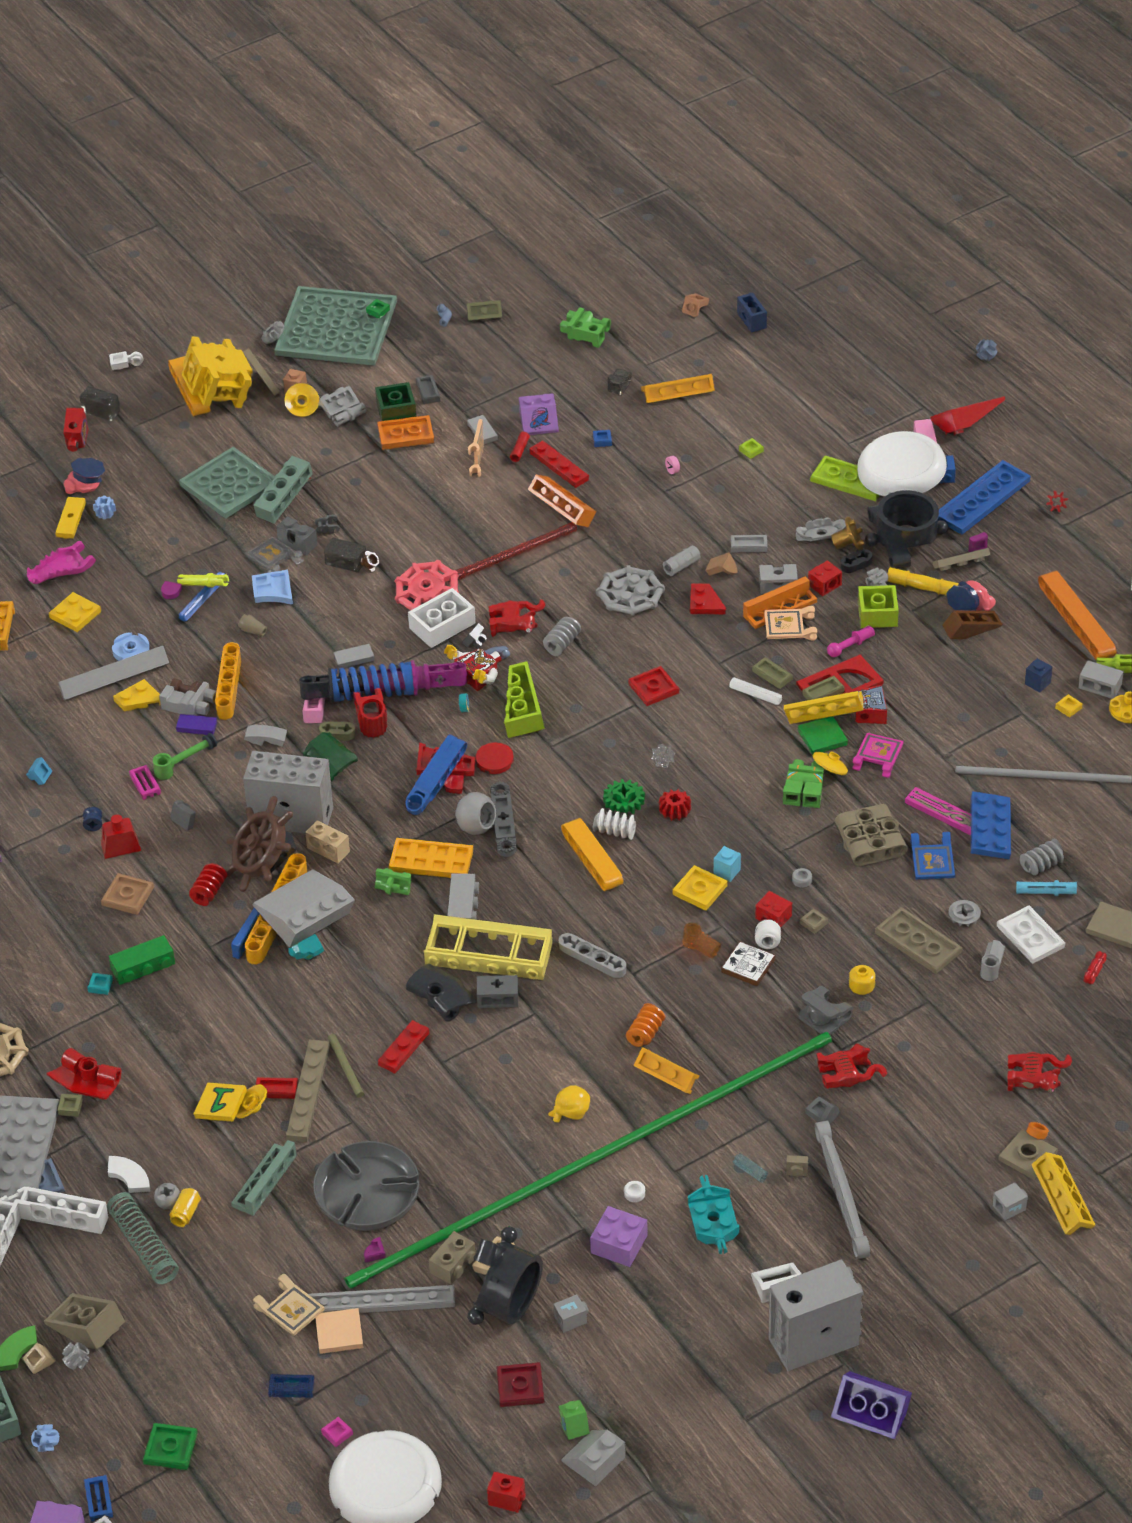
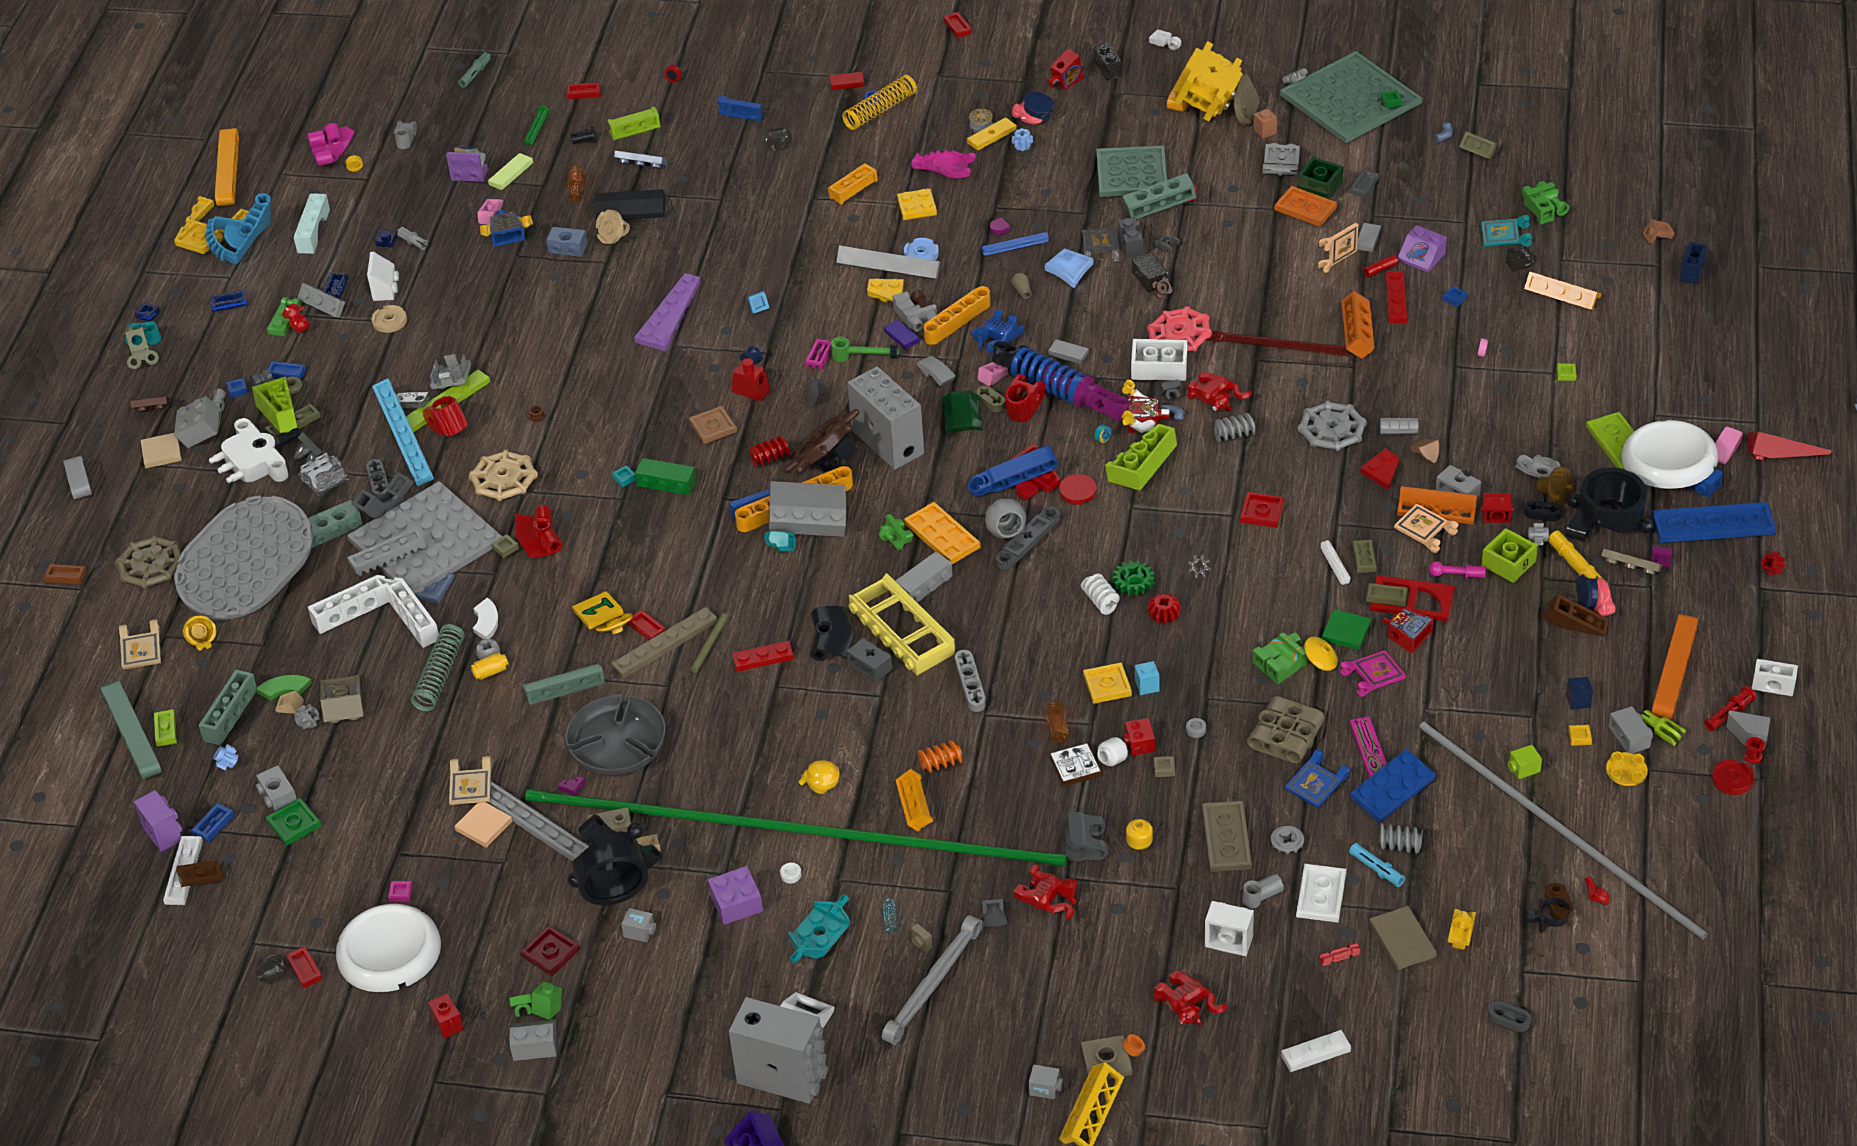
camera: 45 degrees right, 0 degrees up
neon yellow pin [177,573,229,588] -> none
clear blue tile [268,1374,315,1398] -> none
yellow dish [284,383,319,417] -> none
tan brick [305,820,350,863] -> none
light orange beam [561,818,623,891] -> none
light grey tile [731,535,767,552] -> none
yellow fence [784,691,864,724] -> none
none -> light grey brick [256,765,297,812]
none -> bright green tile [509,994,532,1018]
none -> light grey wheel [969,109,993,133]
none -> blue animal [970,309,1024,354]
none -> white brick [1205,901,1254,956]
none -> teal flag [1481,215,1532,247]
none -> lime brick [1508,745,1542,779]

